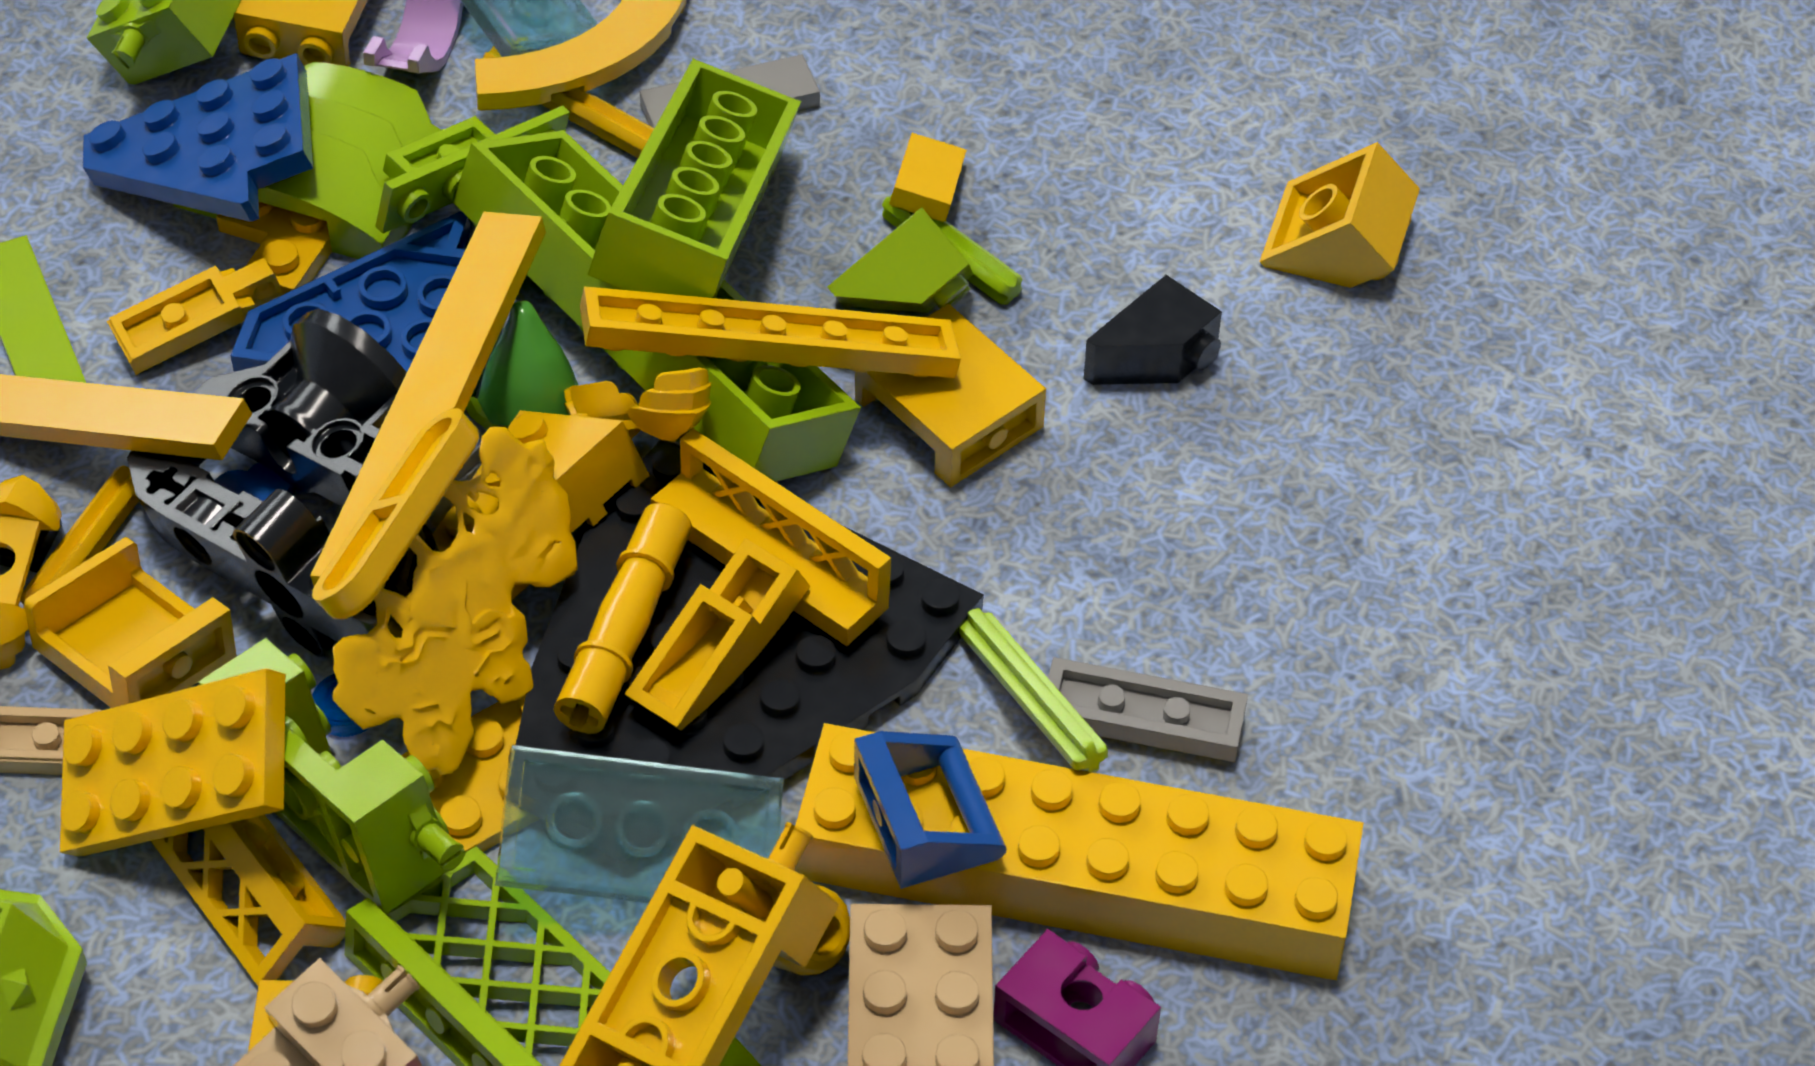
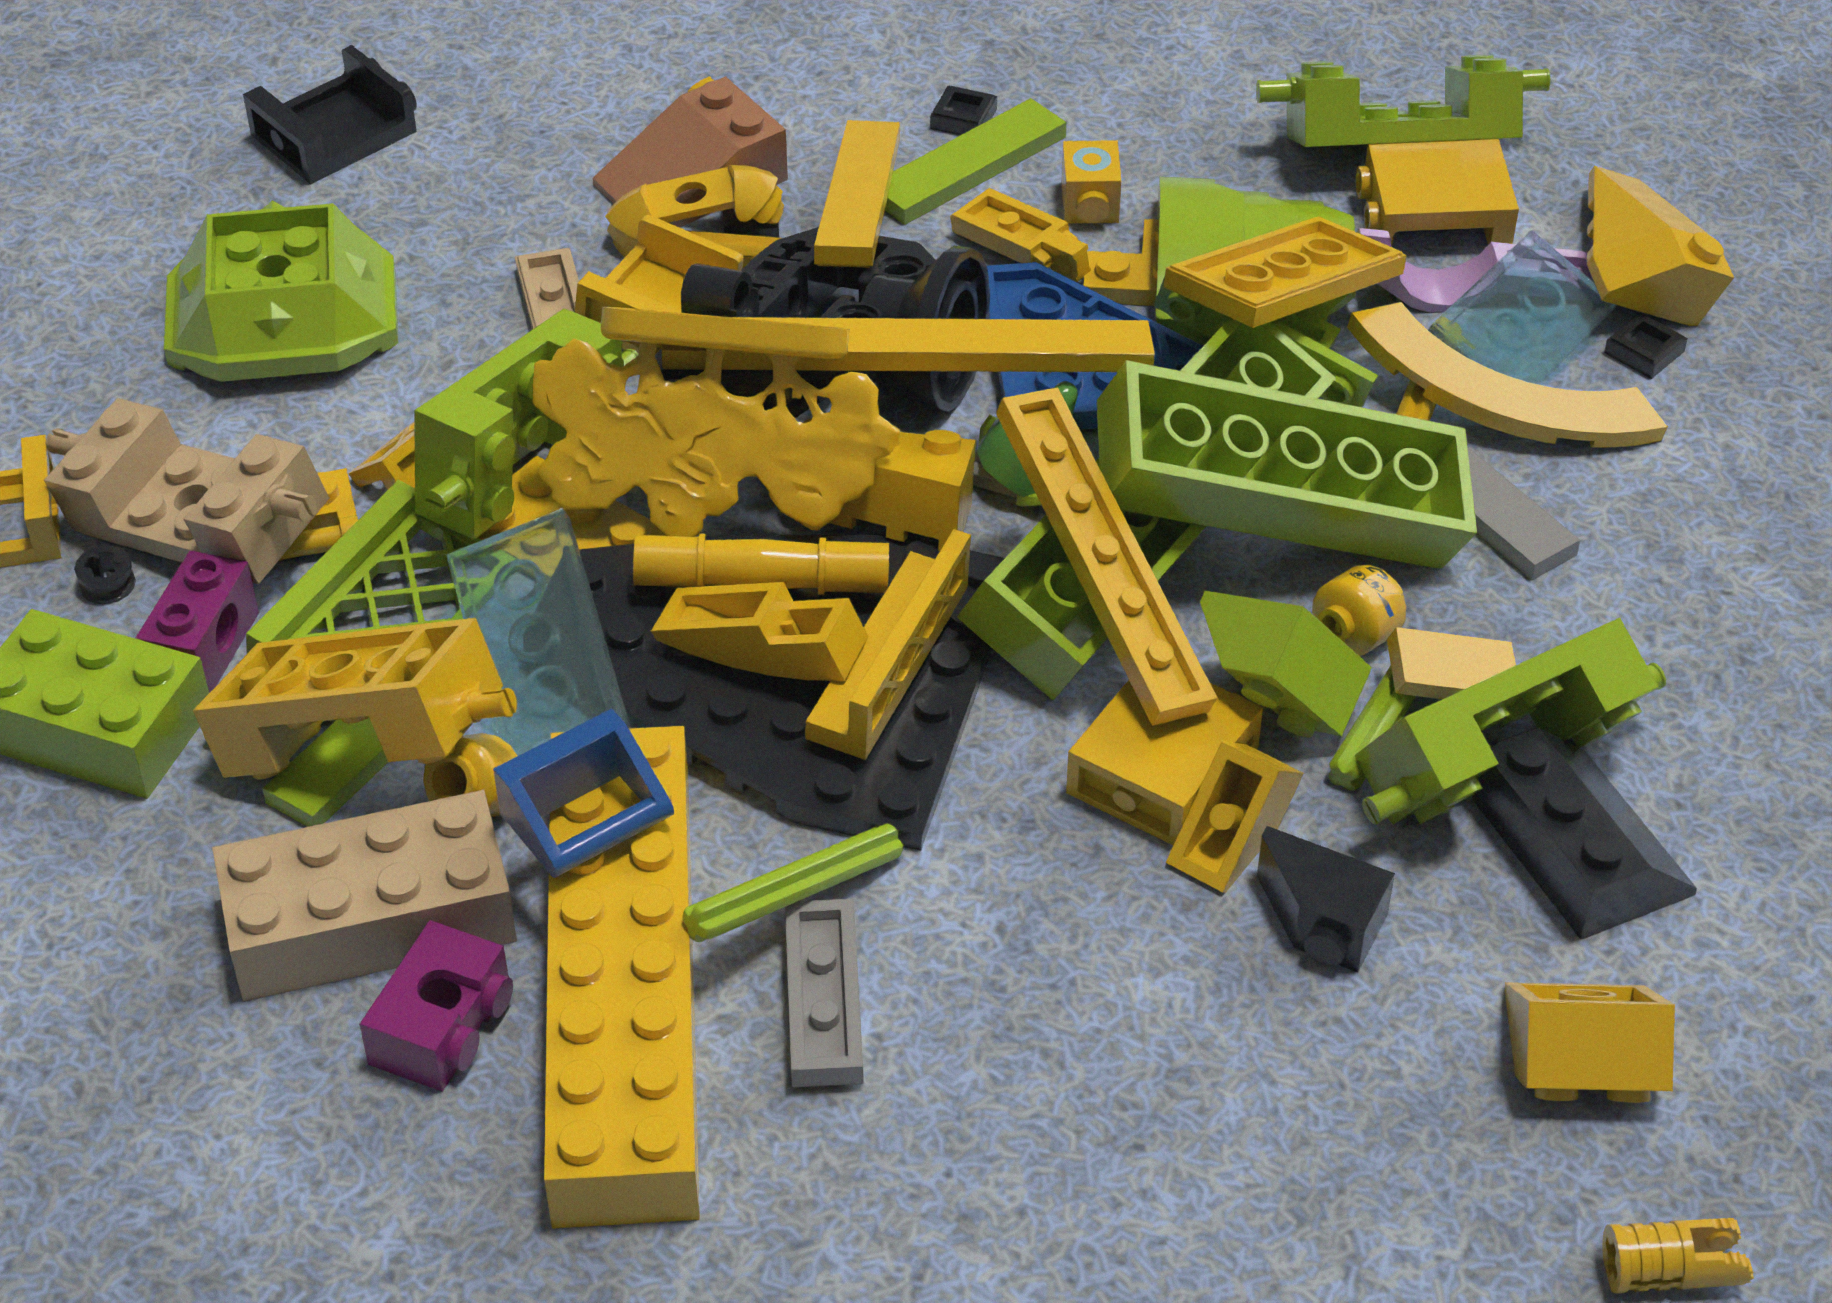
camera: 75 degrees right, 5 degrees down
yellow plate [60,668,286,856] -> none
blue wing [83,53,313,222] -> none
yellow piece [564,367,711,442] -> none
none -> yellow brick [1061,140,1122,223]
none -> yellow tile [1163,216,1407,328]
none -> yellow slope [1165,741,1304,893]
none -> yellow head [1312,565,1406,656]
none -> lime brick [1354,617,1666,825]
none -> black slope [1472,727,1697,940]
none -> yellow hinge [1602,1218,1754,1293]

